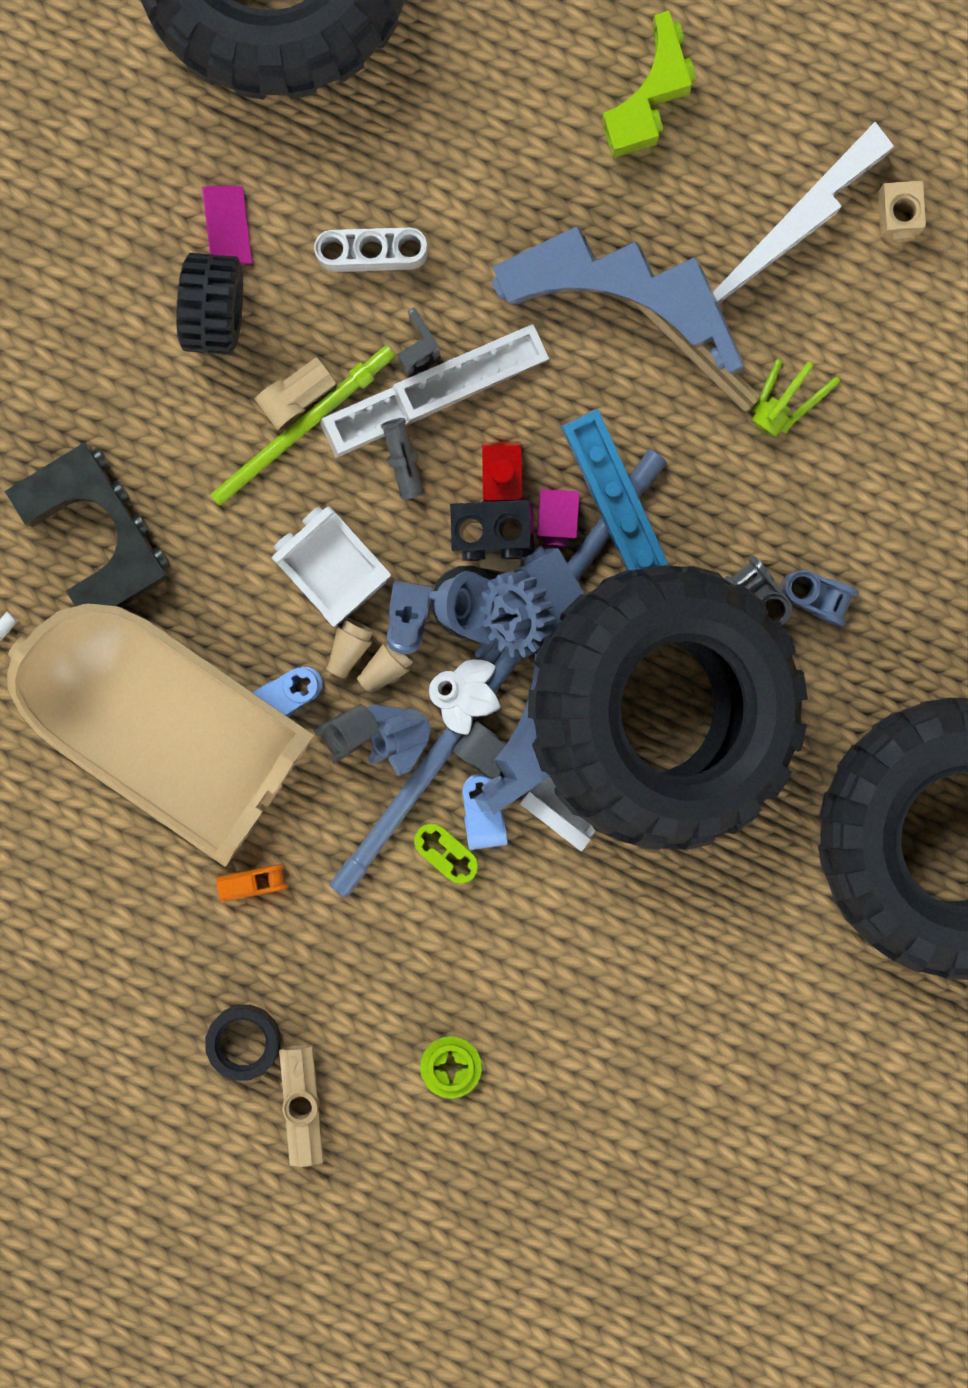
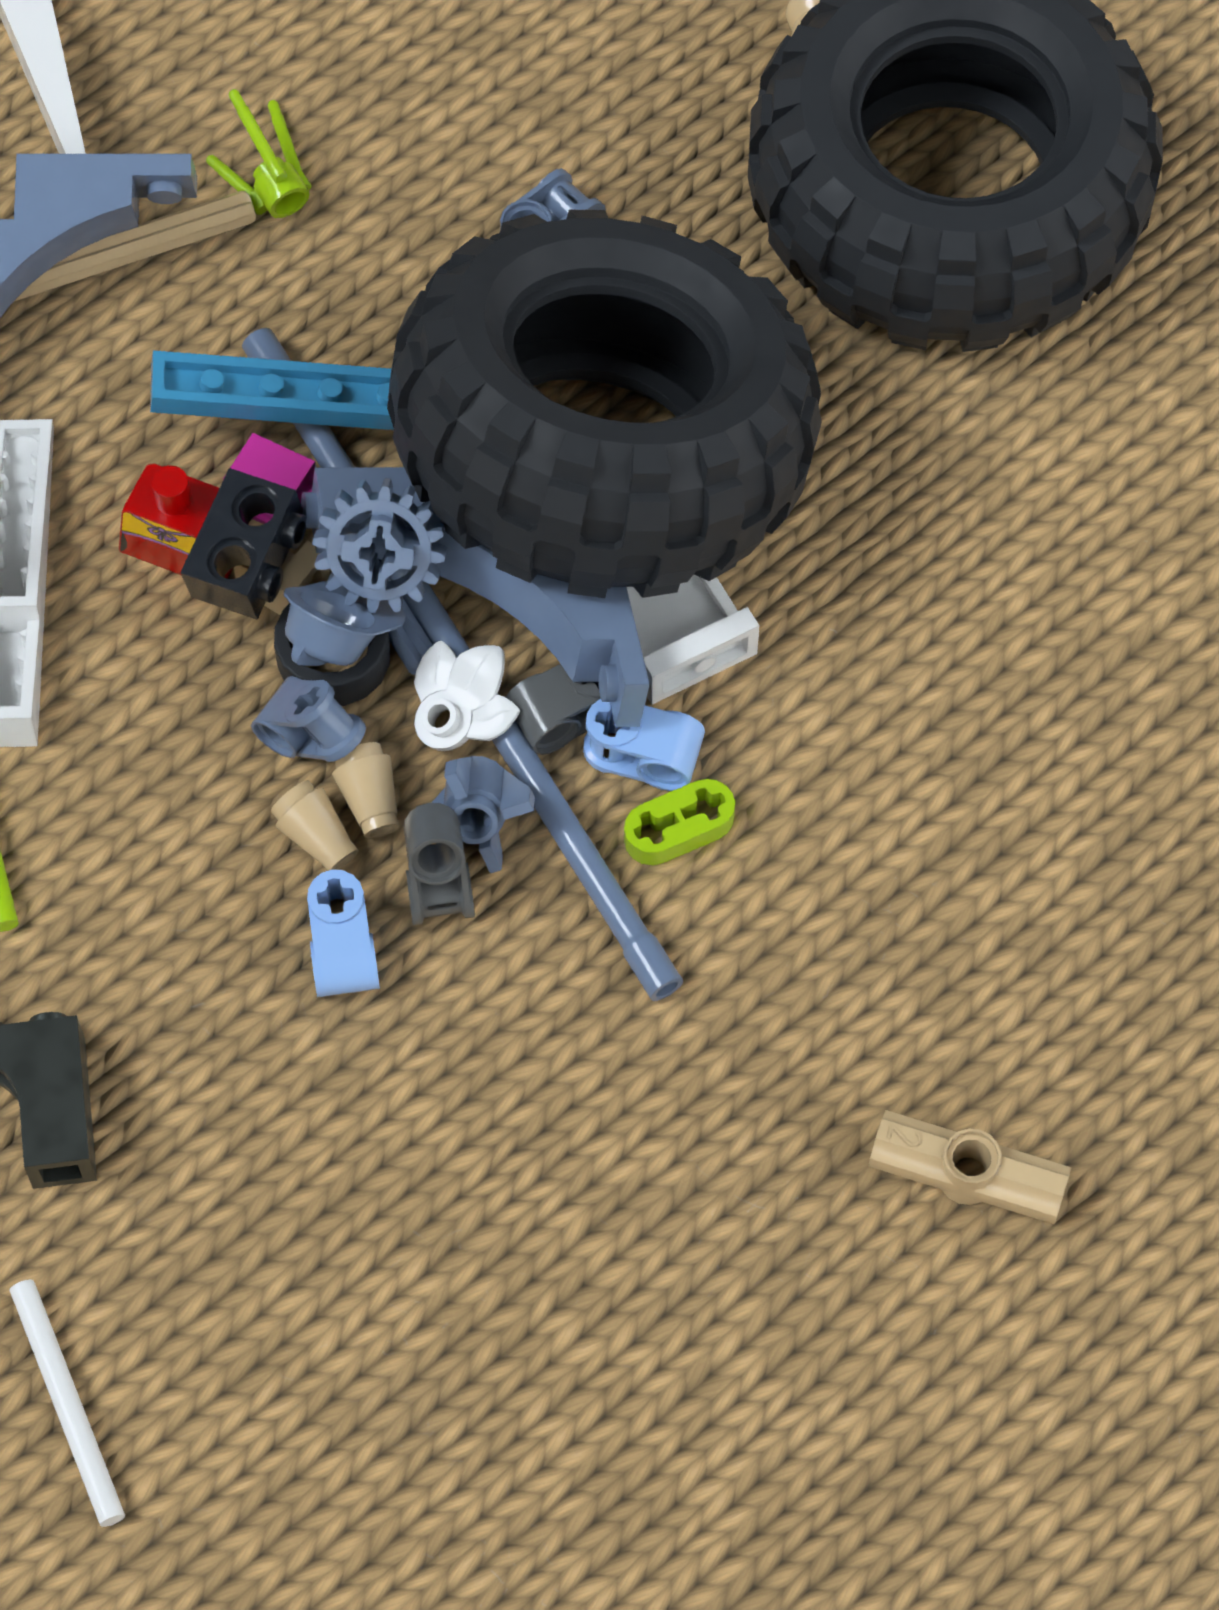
camera: 65 degrees left, 25 degrees down
tan panel [7,603,314,867] -> none
black tyre [205,1005,280,1081] -> none
orange bar [216,863,289,903] -> none
white panel [271,506,393,628] -> none
dark grey pin [381,418,425,500] -> none
lime gear [420,1035,482,1098] -> none

